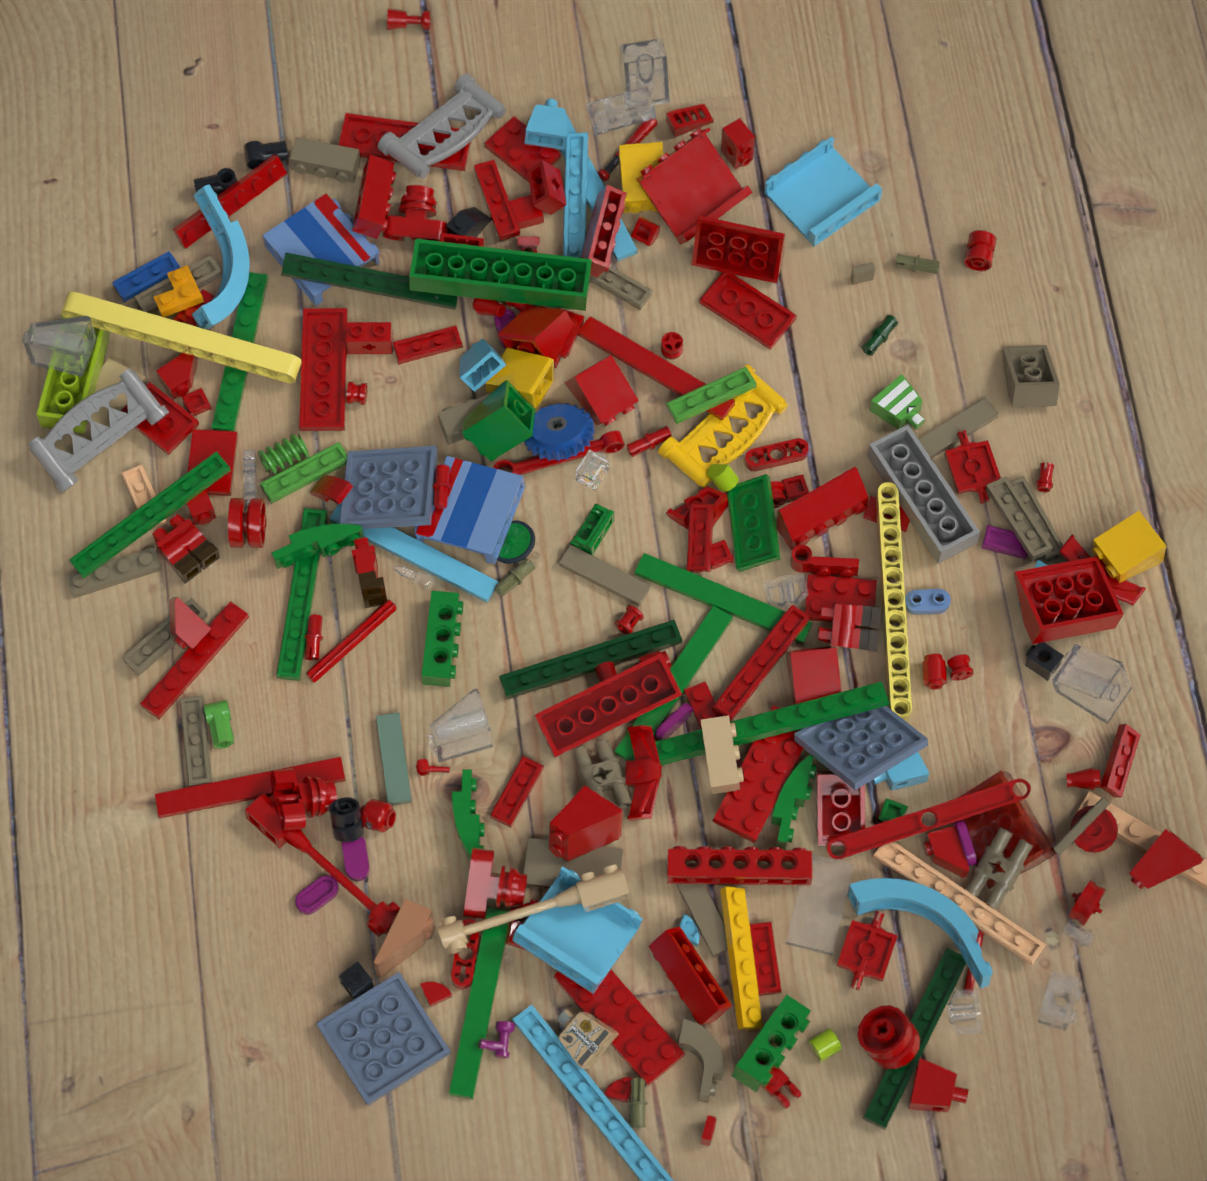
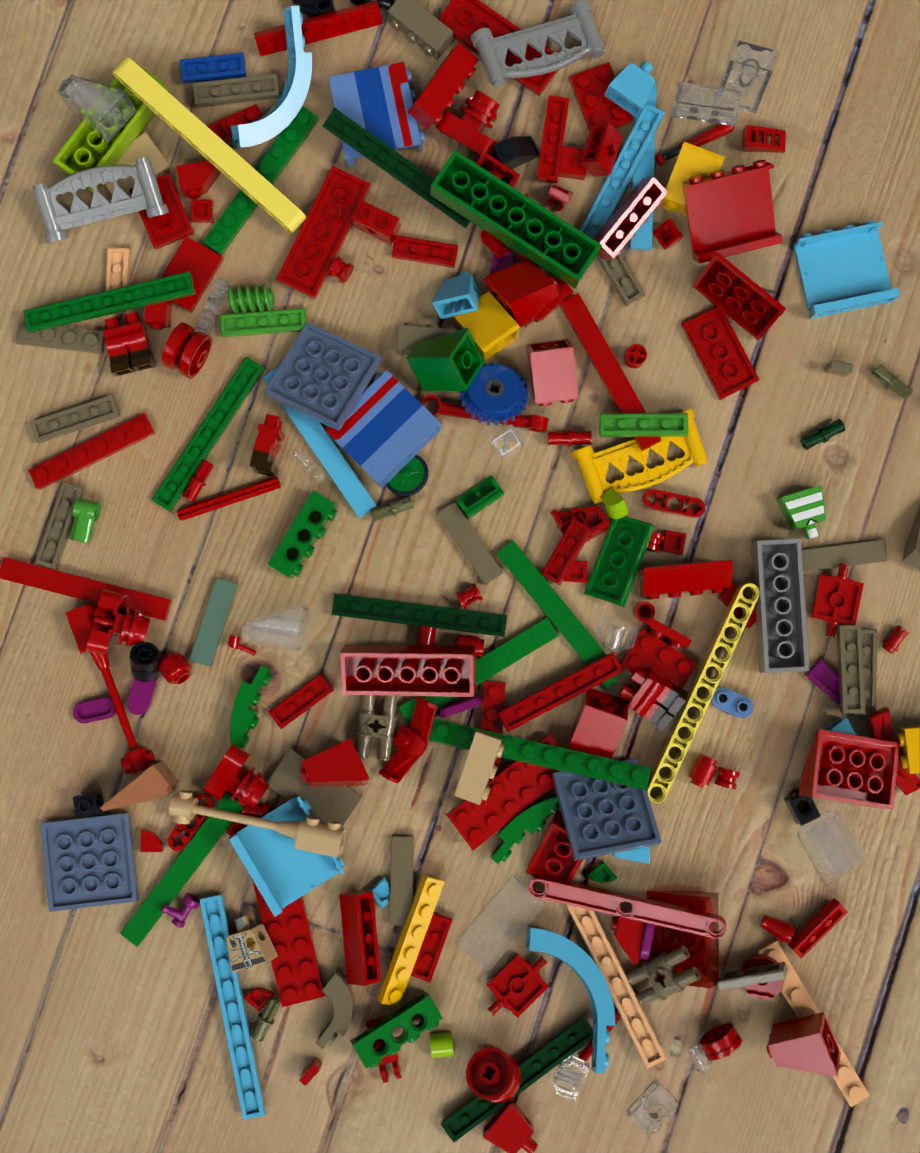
camera: 30 degrees right, 20 degrees up
light orange plate [154,265,204,317] -> none
slope [169,597,211,649] -> none
green slope [271,524,364,569] -> none
red slope [310,475,353,504] -> none
red axle [433,464,451,510] -> none
red brick [667,846,812,886] -> none
red brick [721,118,755,170] -> none

